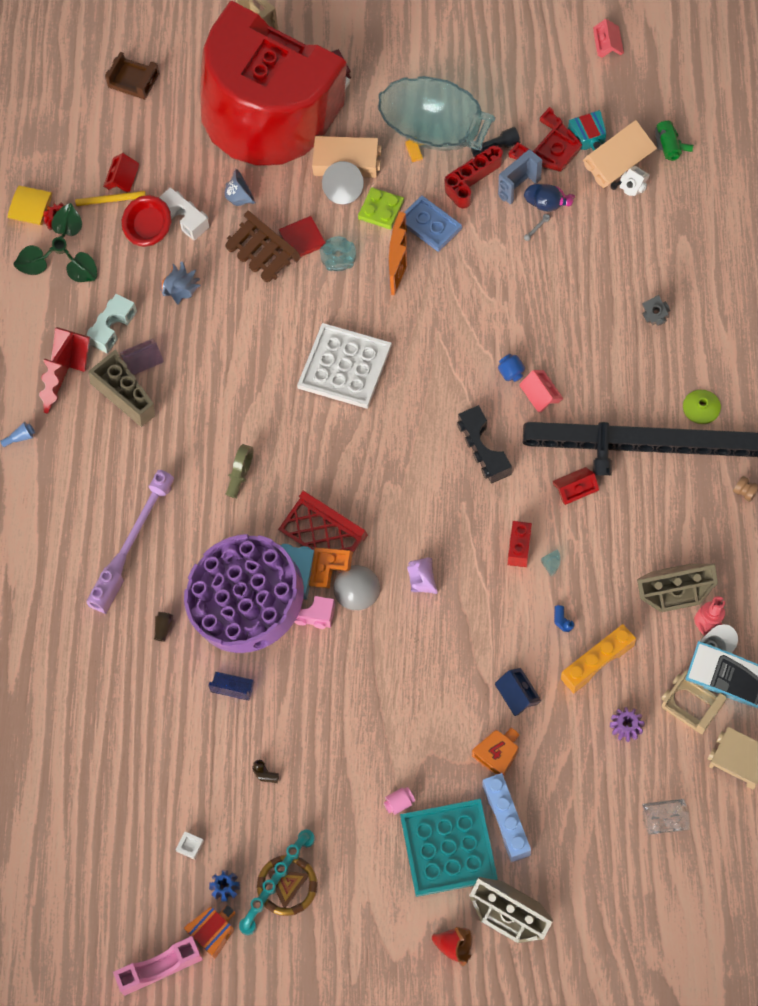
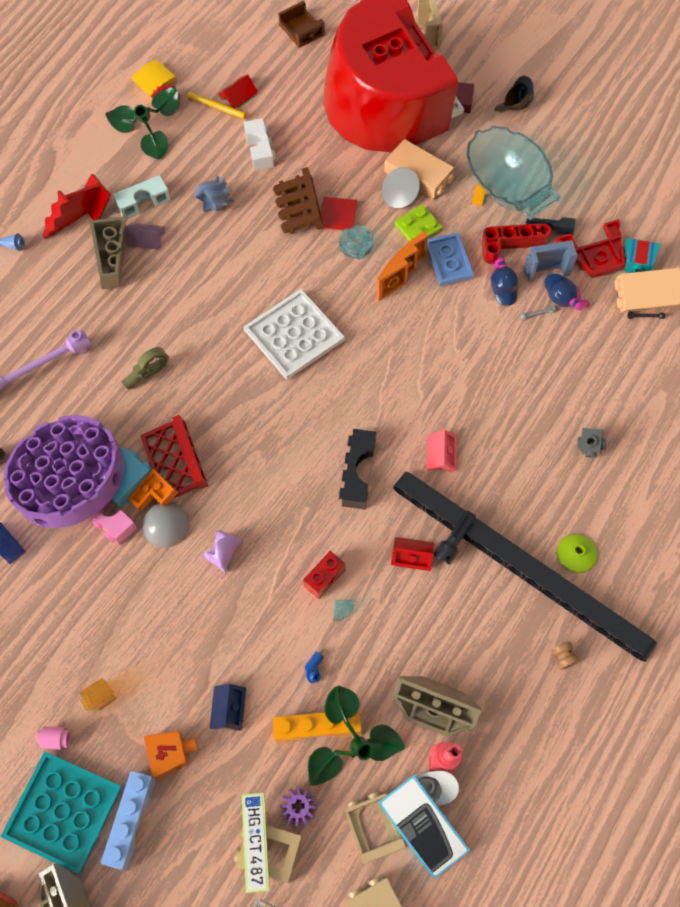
camera: 30 degrees right, 0 degrees up
red piece [121,195,172,247] -> none
sand blue hat [225,169,256,206] -> none
blue head [498,354,525,382] -> none
white brick [620,166,650,196] -> none
none -> clear yellow brick [79,678,117,713]
none -> tan panel [234,825,302,883]
none -> tile [242,793,270,893]
none -> dark green plant [307,685,405,786]
none -> dark blue hair [491,257,518,306]
none -> piece [494,76,535,112]

